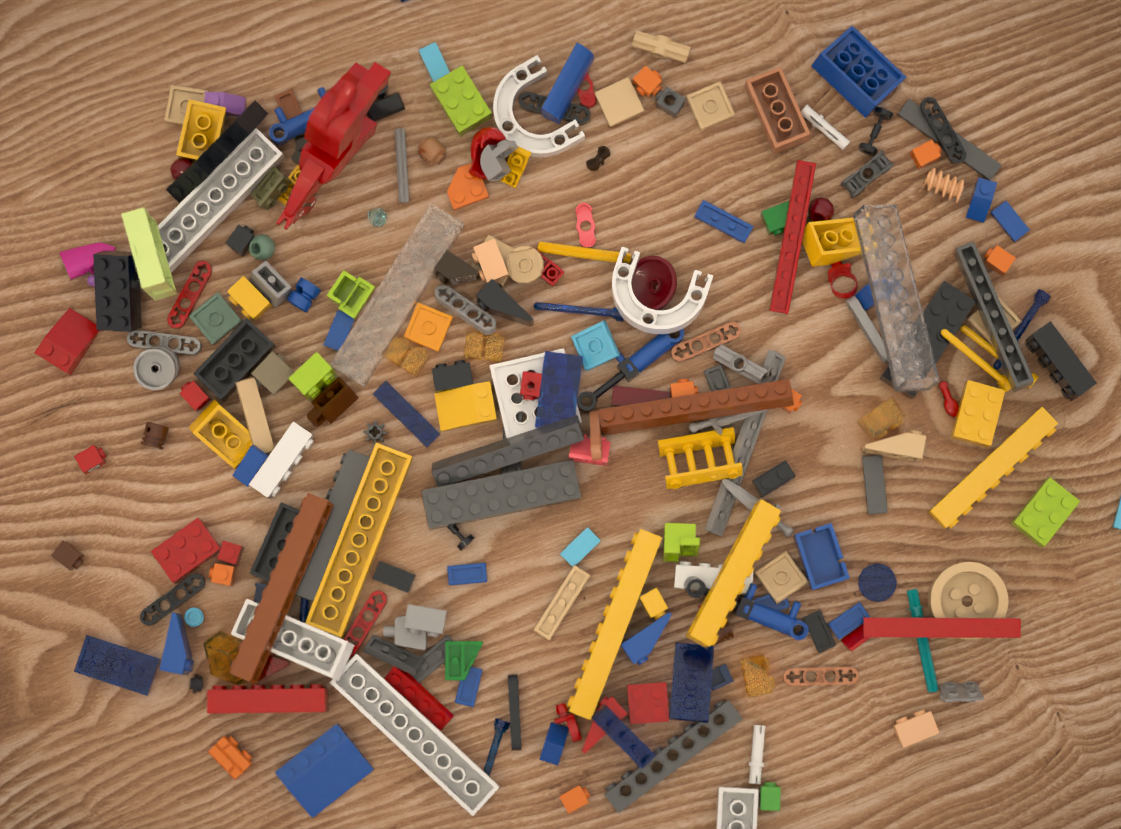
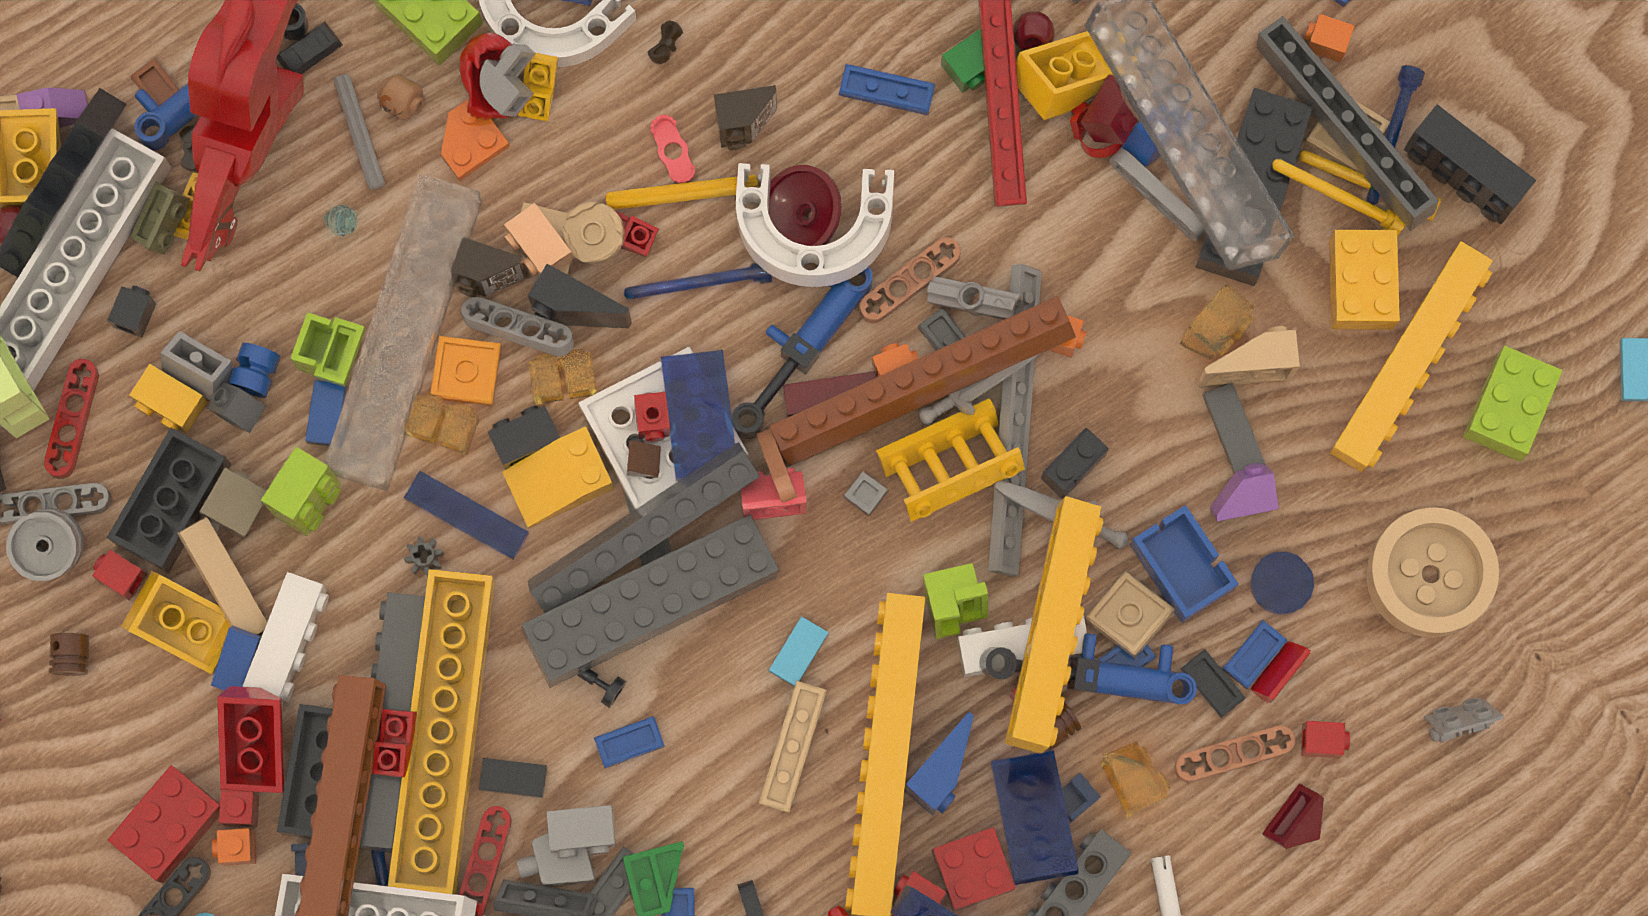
camera: 20 degrees left, 5 degrees down
sand green tile [189,292,243,345] -> none
sand green piece [249,234,275,261] -> none
reddish brown brick [307,376,359,427] -> none
medium azure tile [571,321,620,371] -> none
yellow brick [639,588,668,620] -> none
red tile [863,617,1021,638] -> none
light nougat brick [892,709,939,748] -> none
teal axle [907,589,938,693] -> none
red piece [939,381,959,417] -> none
none -> dark grey brick [207,382,266,433]
none -> red slope [217,686,284,793]
none -> red slope [372,709,417,777]
none -> reddish brown slope [627,440,661,478]
none -> dark brown slope [714,85,777,150]
none -> flat silver plate [844,471,888,516]
none -> dark red slope [1081,75,1137,145]
none -> medium lavender slope [1210,463,1279,521]
none -> dark red slope [1262,783,1324,849]
none -> red brick [1301,721,1350,758]

